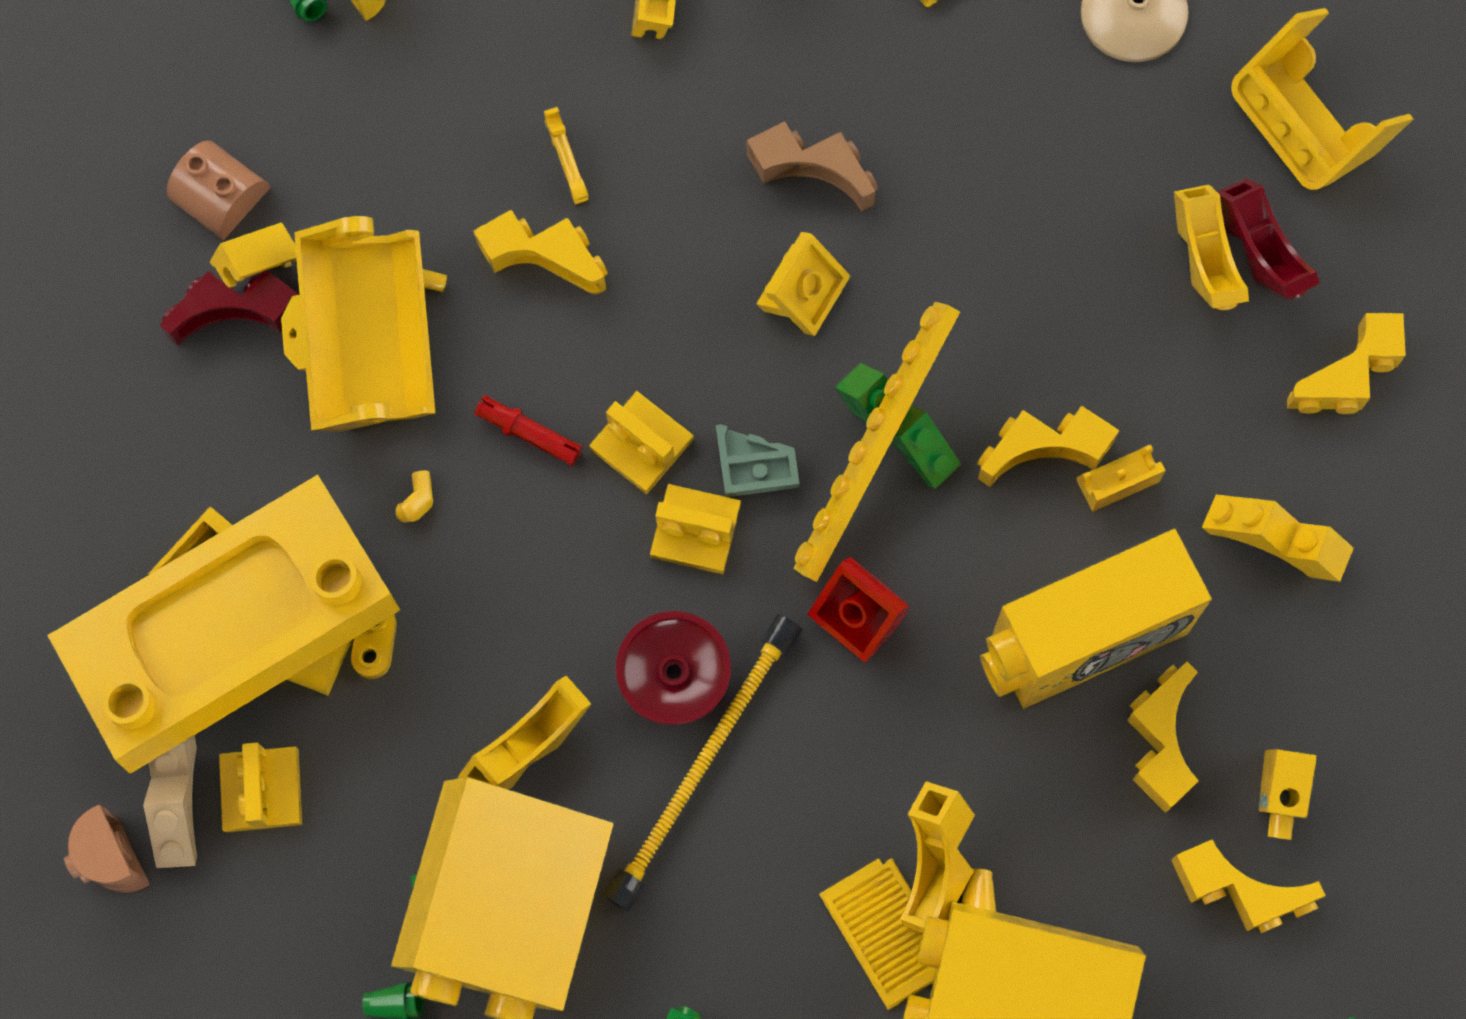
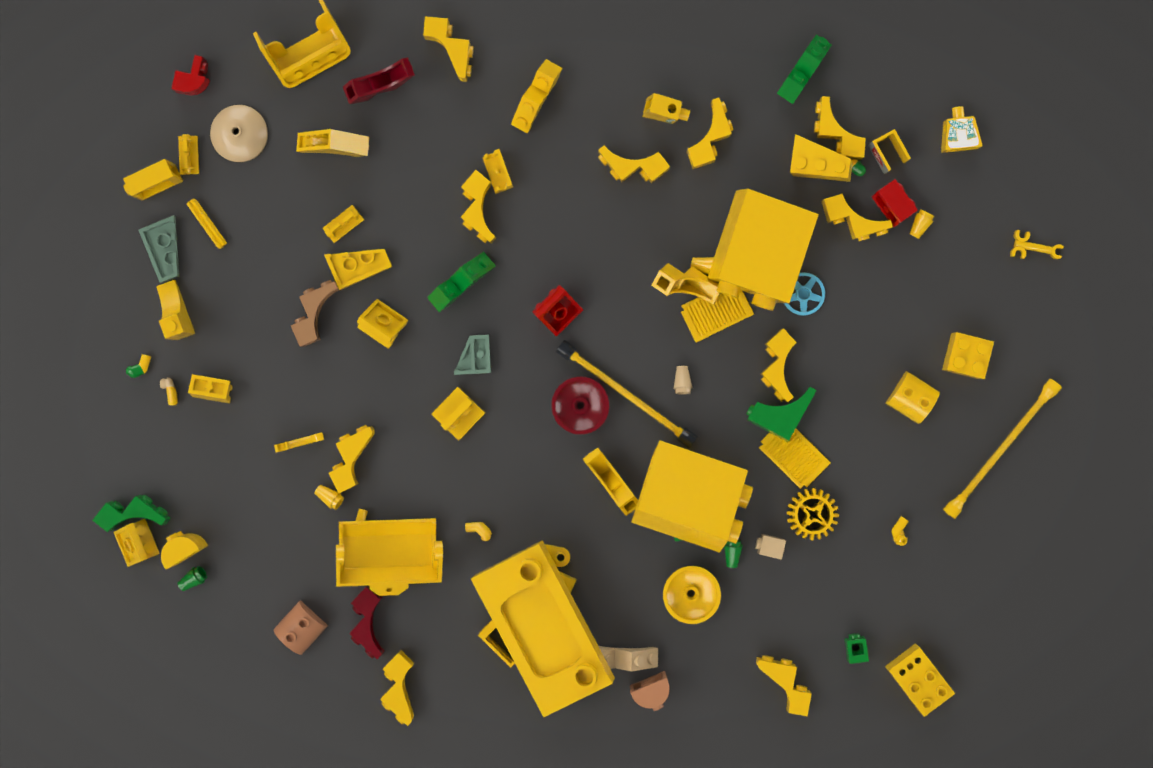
camera: 90 degrees left, 15 degrees up
yellow hinge [210,222,297,288] -> none
yellow bracket [219,742,302,832] -> none
red pin [474,394,583,467] -> none
yellow bracket [650,484,741,575] -> none
yellow plate [793,302,960,582] -> none
yellow brick [980,529,1212,709] -> none
yellow arch [1174,185,1249,310] -> none
none -> yellow arch [296,129,369,157]
none -> yellow cone [314,485,344,510]
none -> yellow hinge [323,205,364,243]
none -> yellow wing [324,249,393,290]
none -> yellow arch [380,650,414,726]
none -> yellow dish [663,566,721,624]
none -> tan cone [674,366,693,394]

